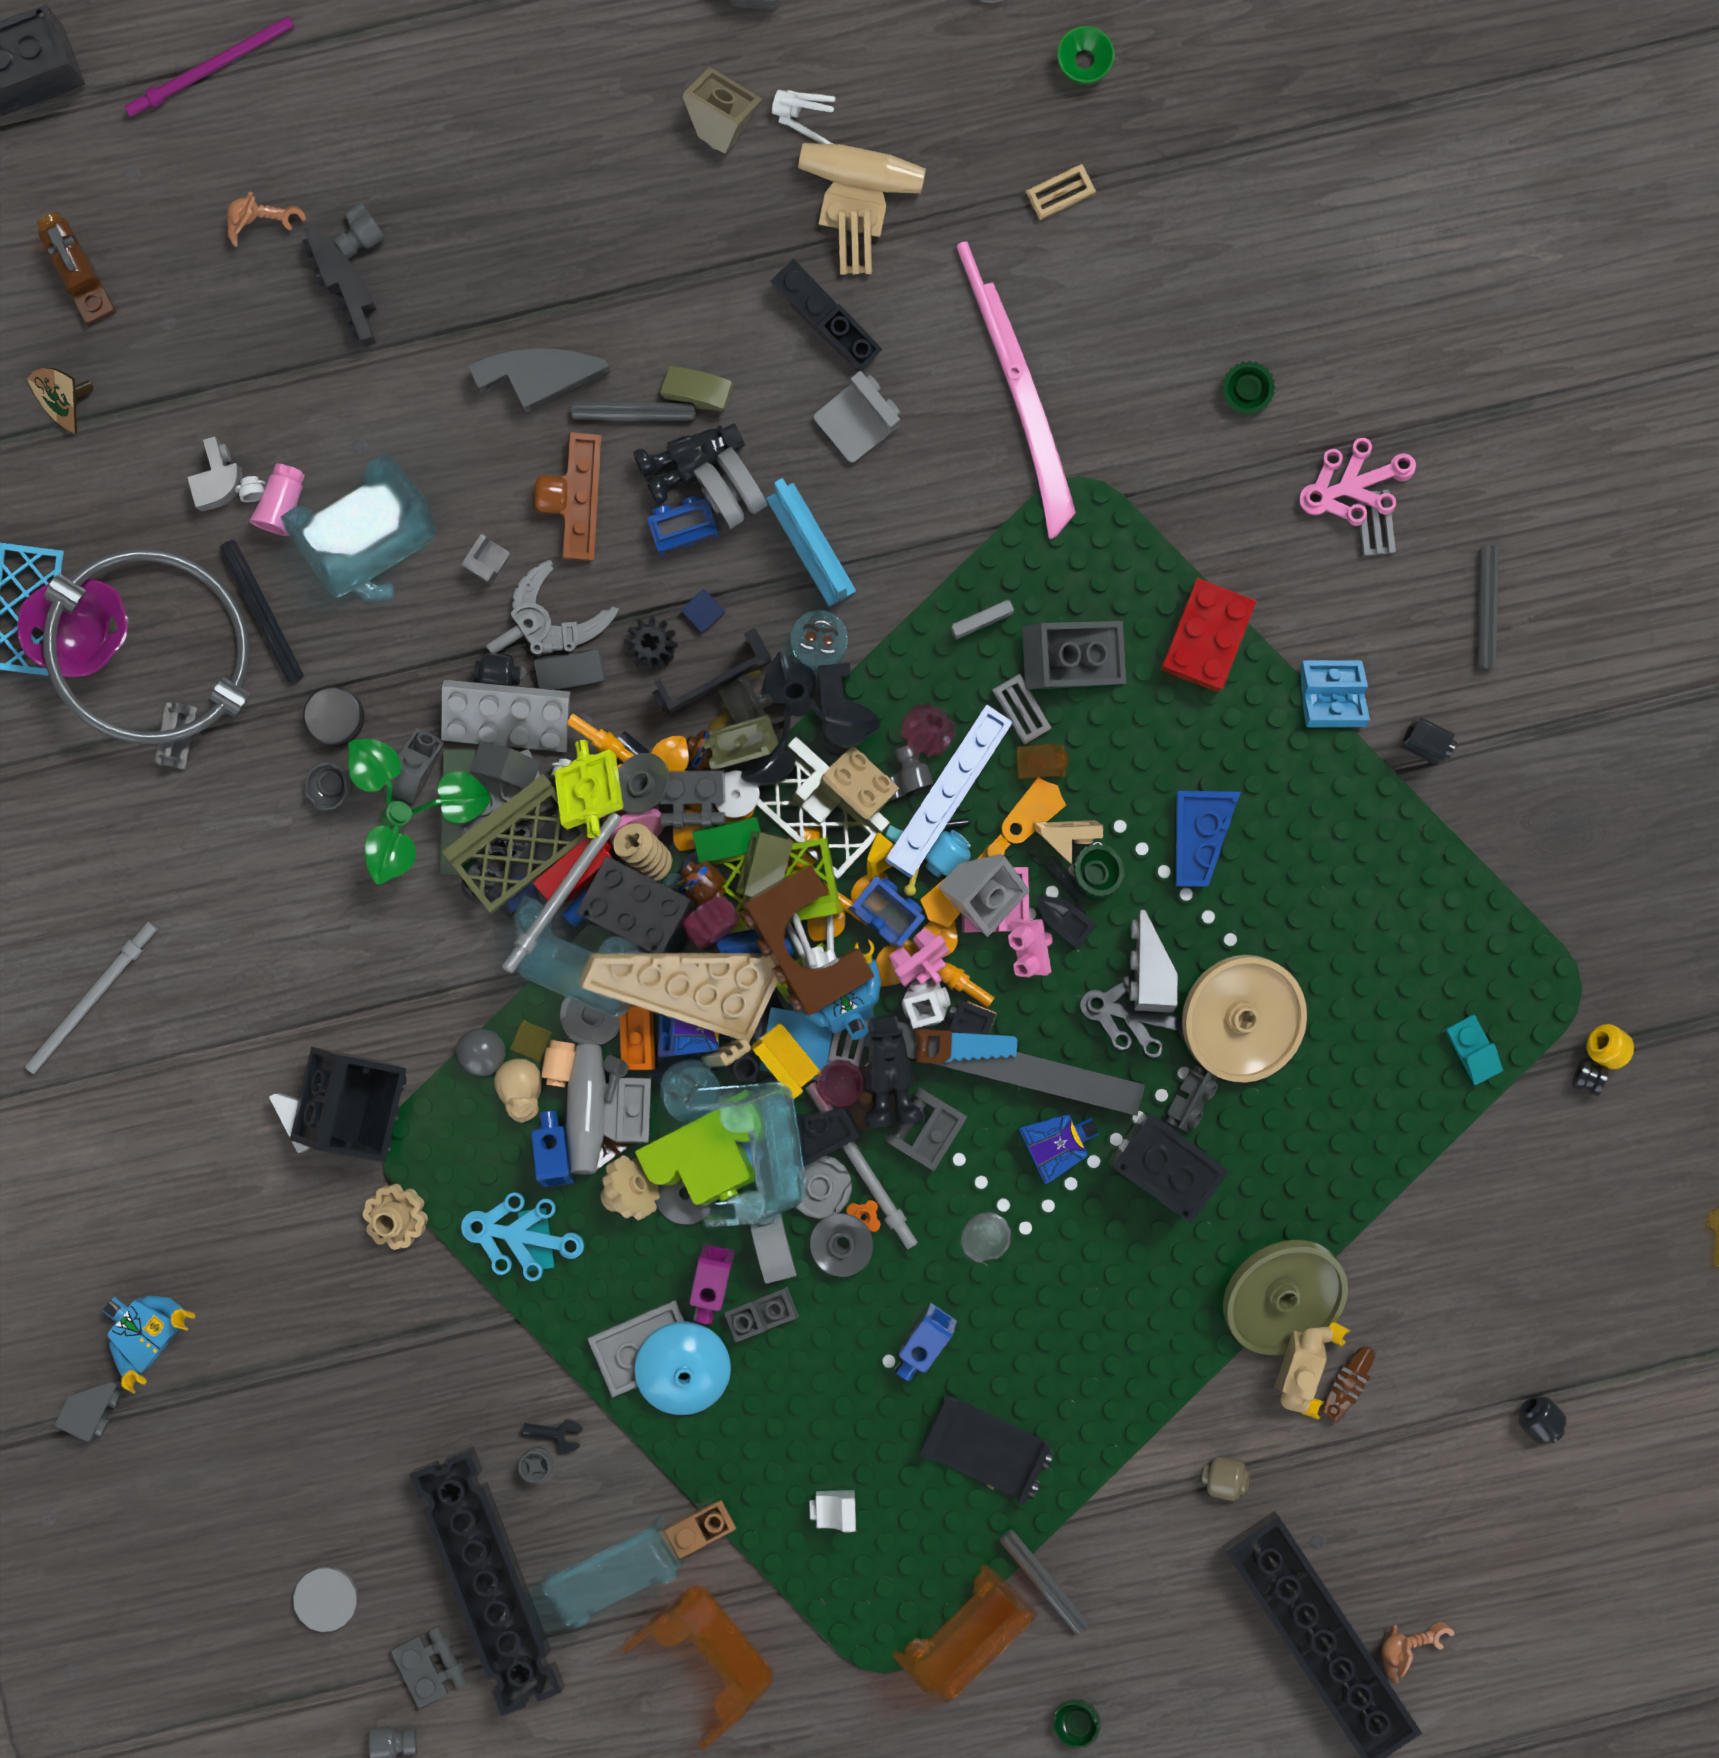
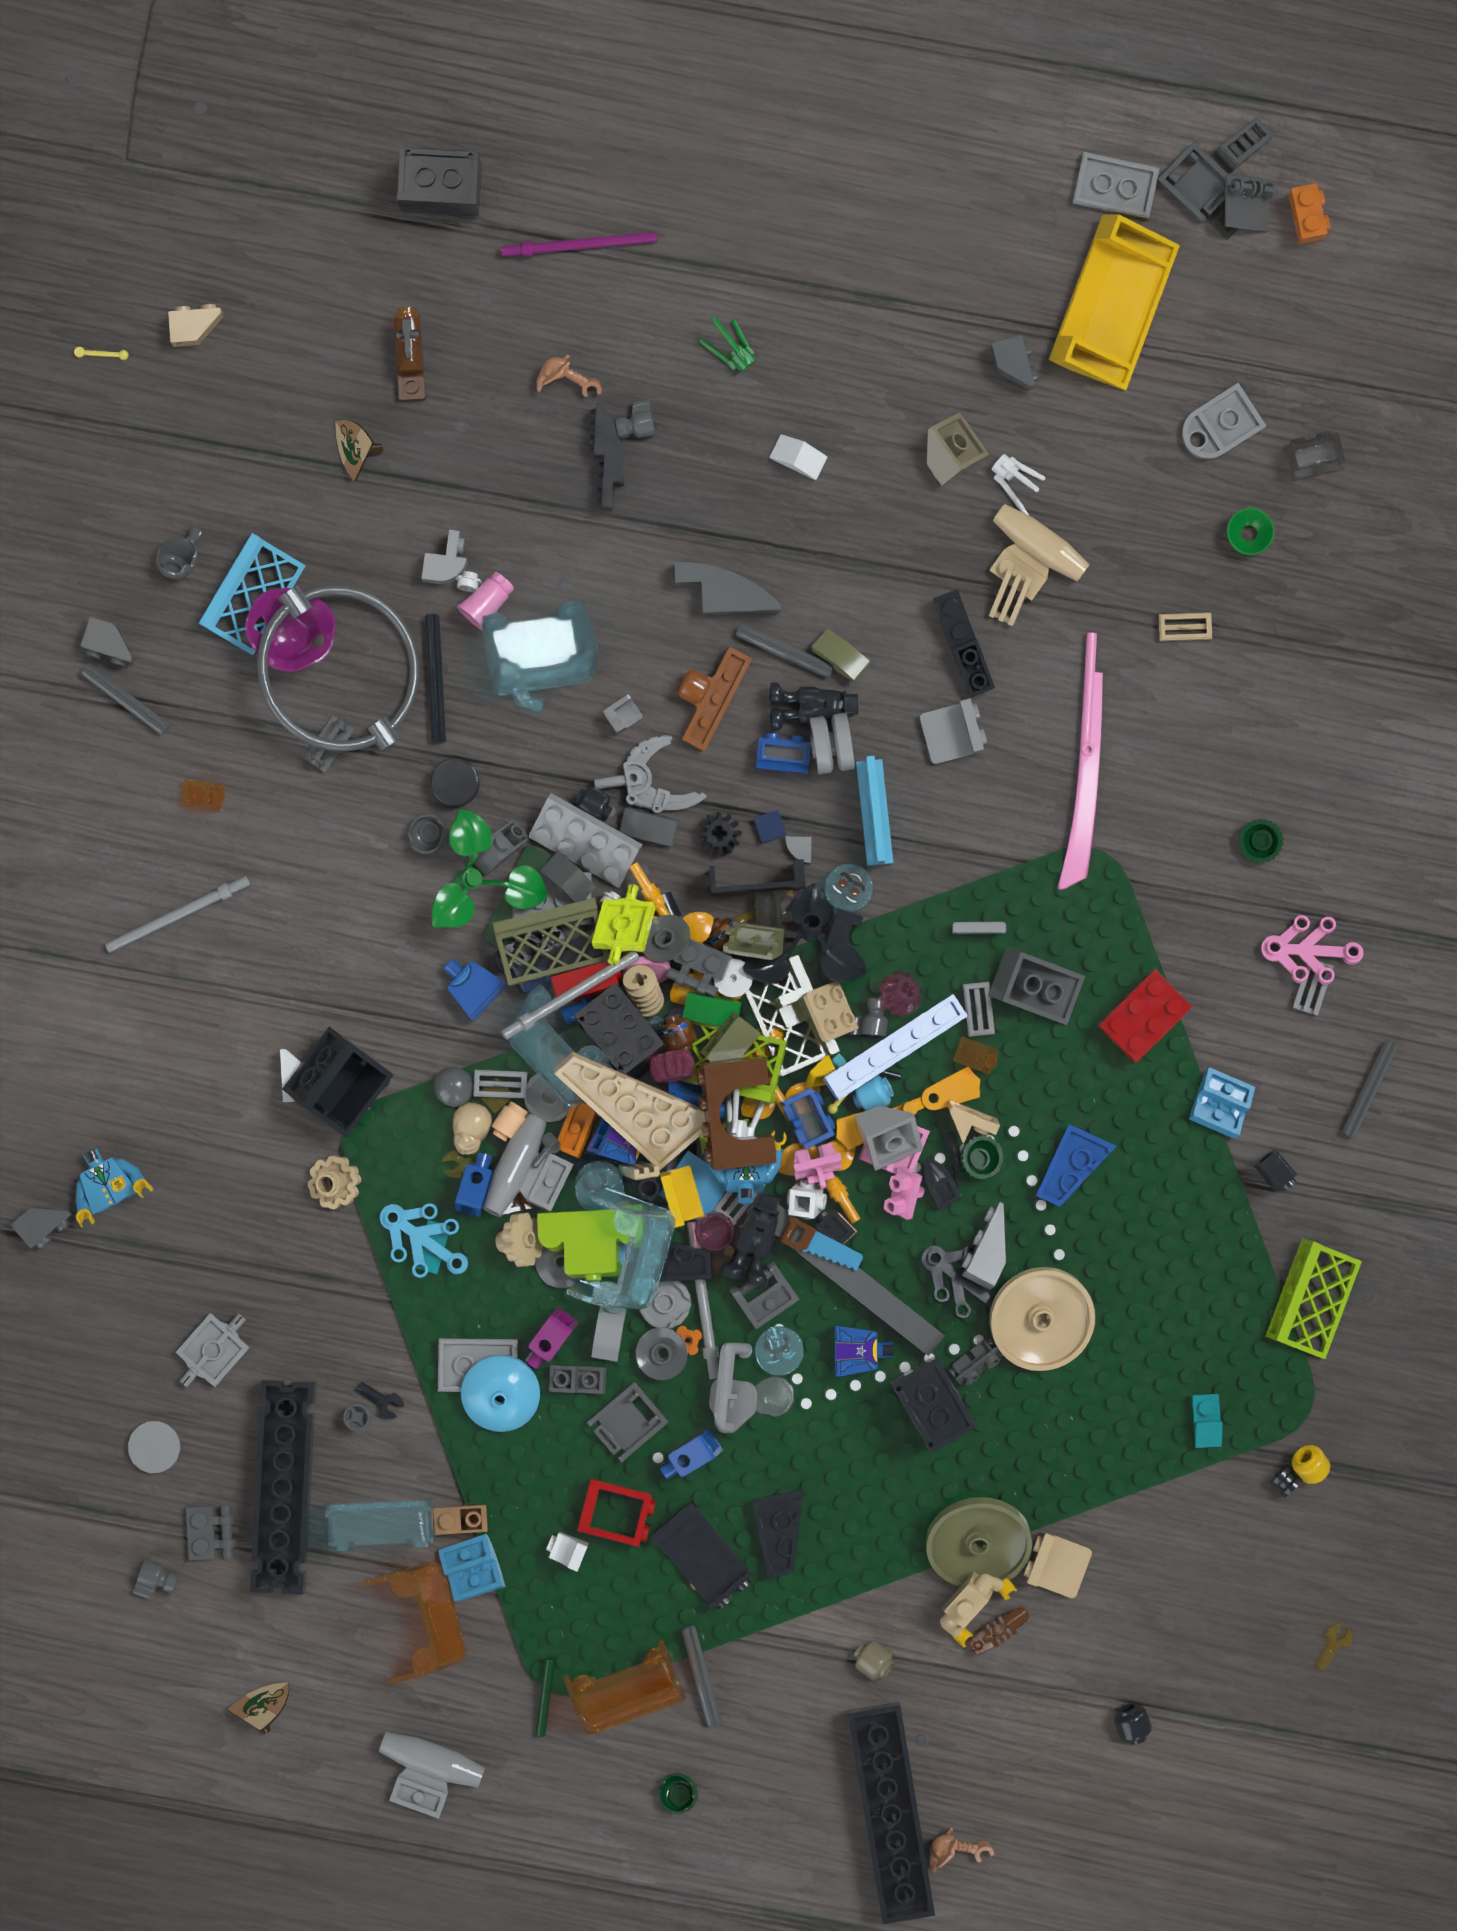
camera: 30 degrees right, 0 degrees up
none -> light grey plate [176,1313,251,1387]
none -> clear orange bracket [181,779,225,811]
none -> dark azure slope [438,1534,506,1603]
none -> clear yellow bar [442,1151,492,1178]
none -> blue torso [443,958,508,1022]
none -> light grey tile [474,1070,528,1098]
none -> dark green bar [535,1658,555,1737]
none -> red window [578,1478,656,1547]
none -> dark grey container [587,1382,669,1463]
none -> green plant [699,316,756,372]
none -> light grey piece [709,1343,757,1433]
none -> black wing [752,1489,803,1578]
none -> clear light blue head [755,1326,804,1376]
none -> white slope [769,434,827,481]
none -> light grey tile [785,836,811,864]
none -> tan bracket [1023,1531,1092,1598]
none -> lime fence [1265,1238,1362,1359]

